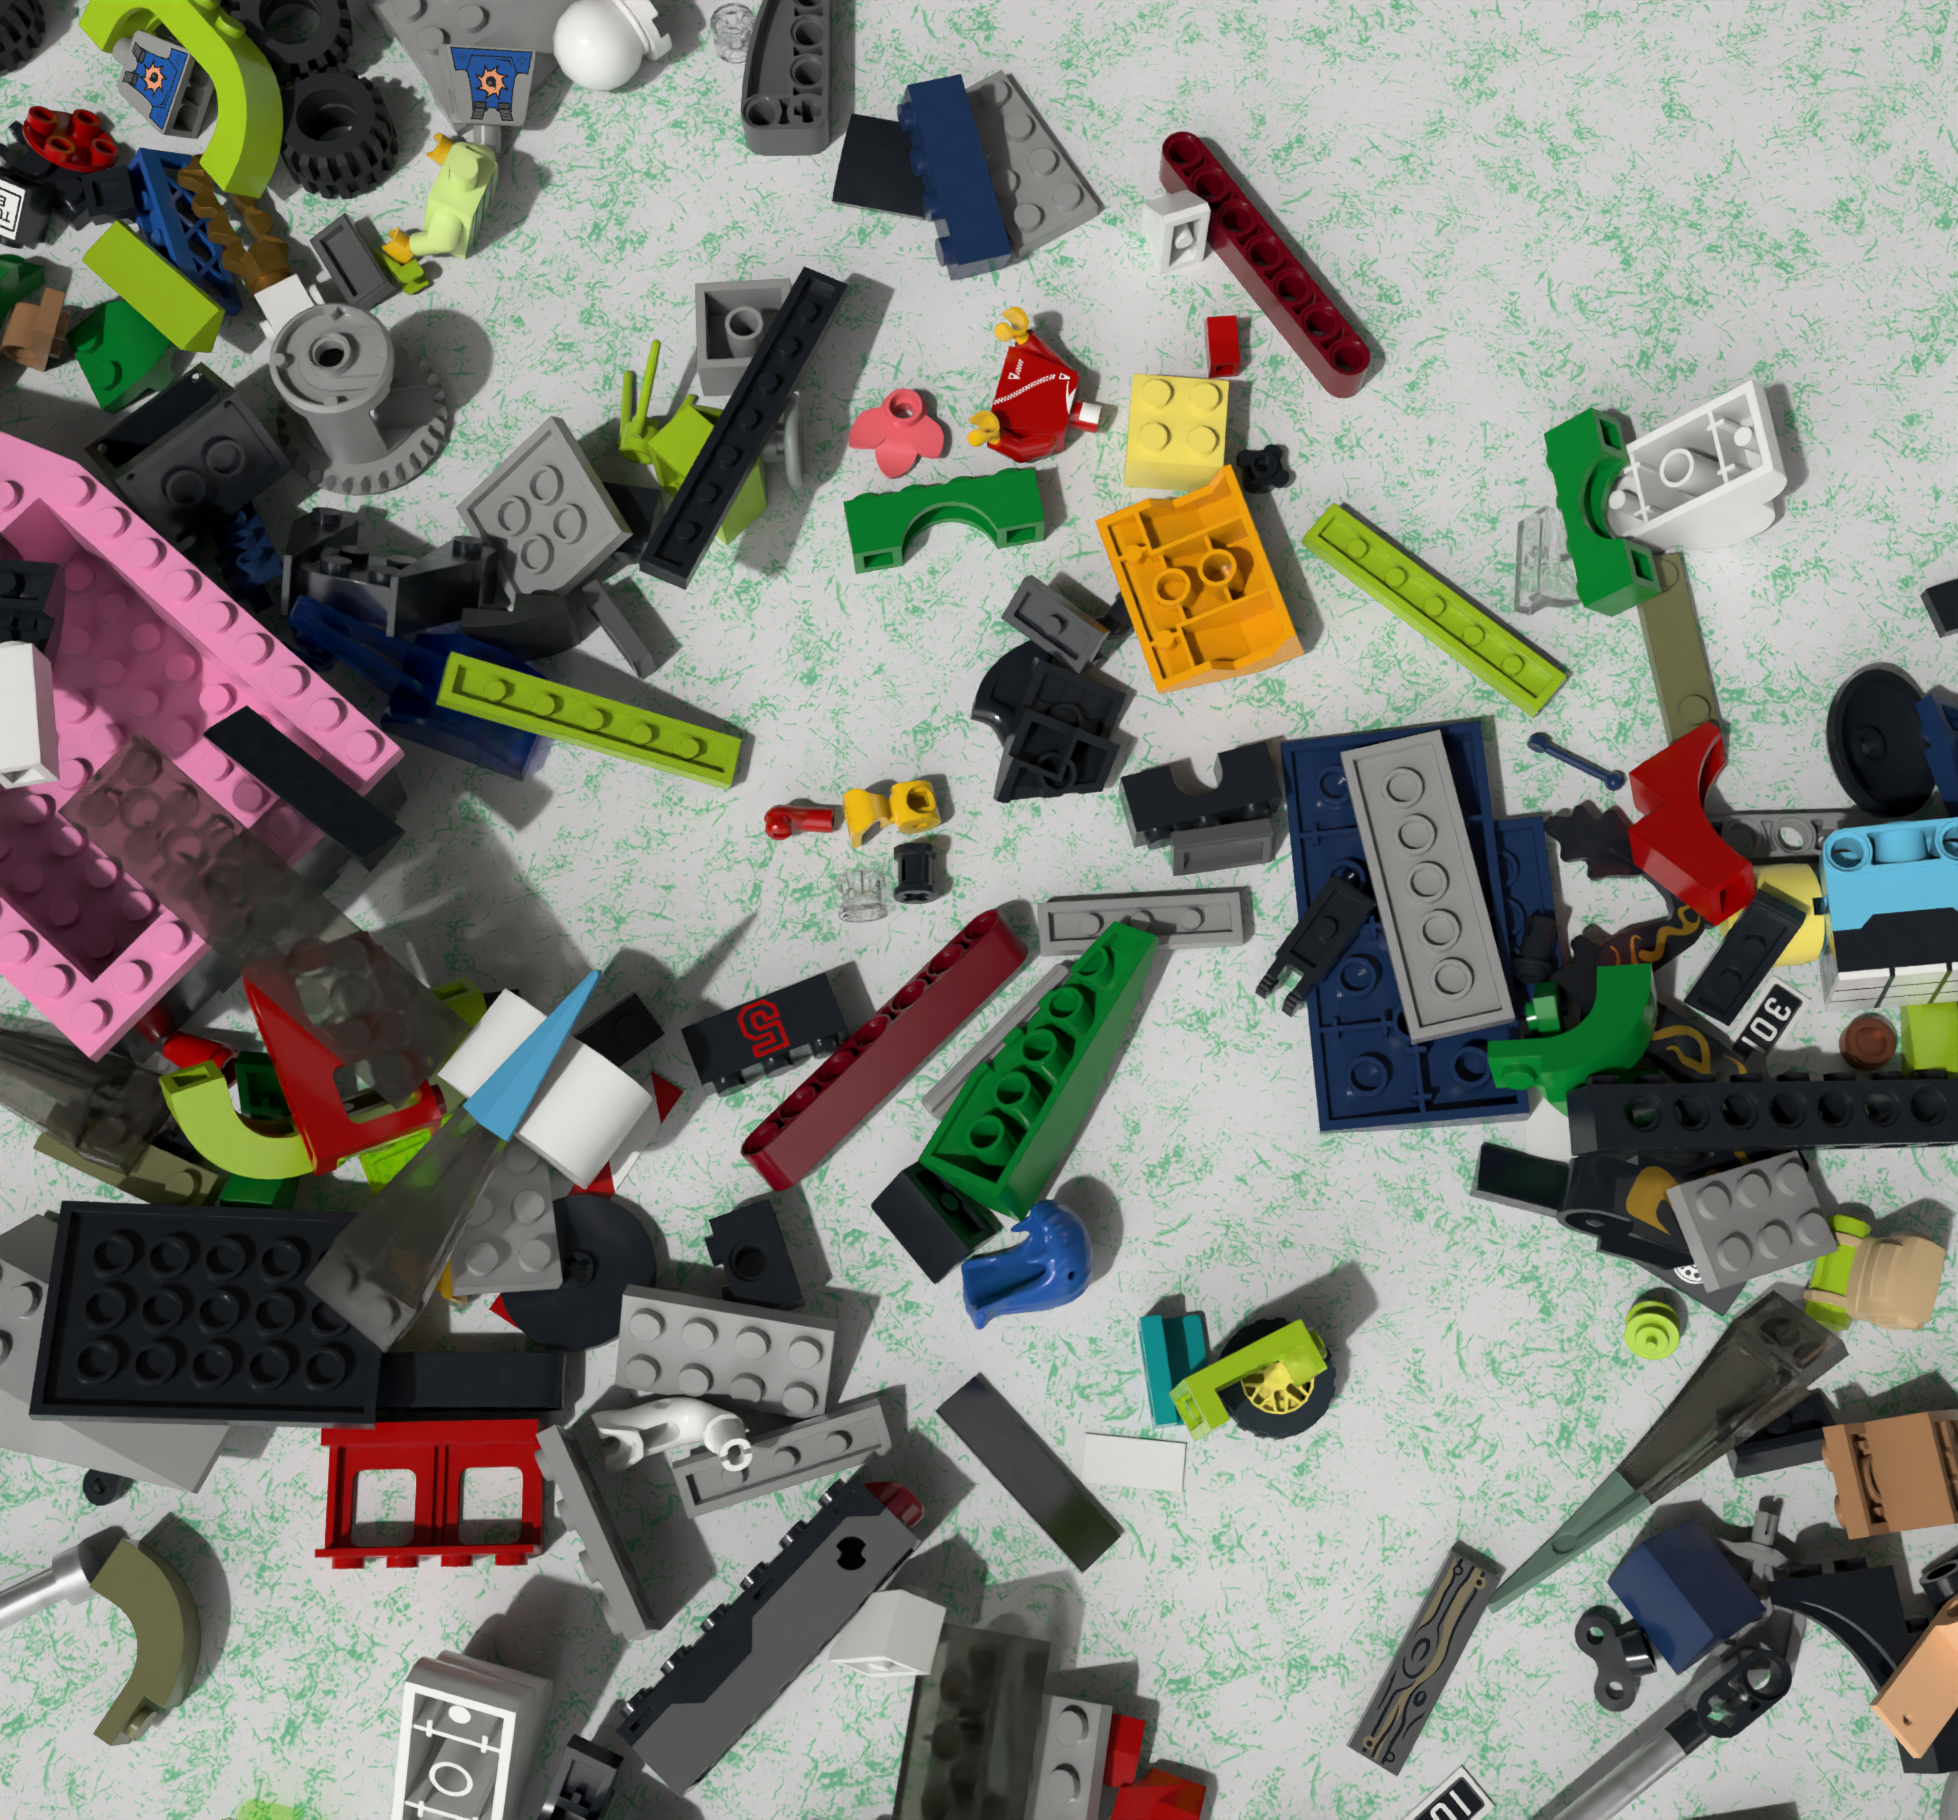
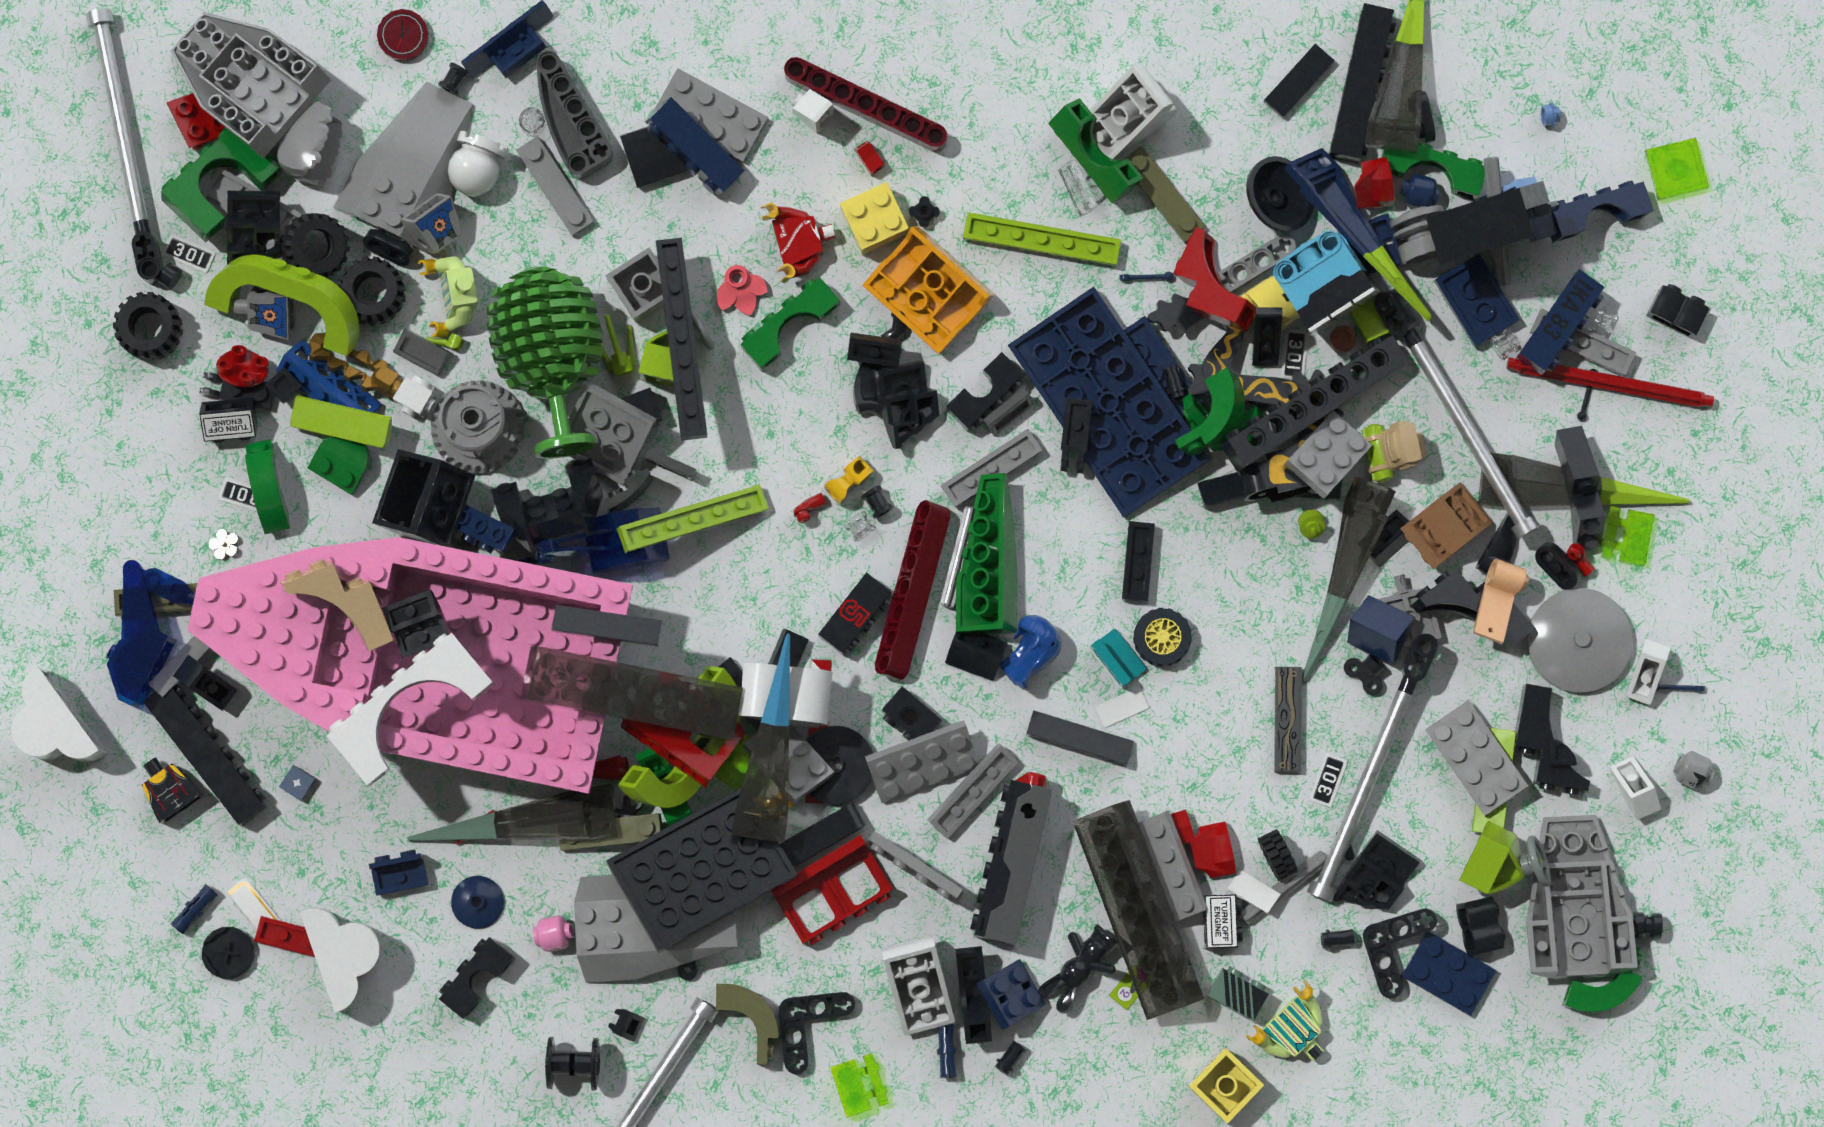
camera: 30 degrees left, 10 degrees up
medium nougat plate [0,287,71,372] -> none
white piece [591,1397,752,1474] -> none
white slope [828,1584,947,1678] -> none
lime panel [1169,1318,1327,1442] -> none
light grey plate [1340,729,1515,1044] -> none
none -> black plate [363,229,414,266]
none -> bright green plant [487,266,603,459]
none -> light grey plate [516,136,594,237]
none -> black beam [779,992,855,1074]
none -> black plate [1121,521,1155,602]

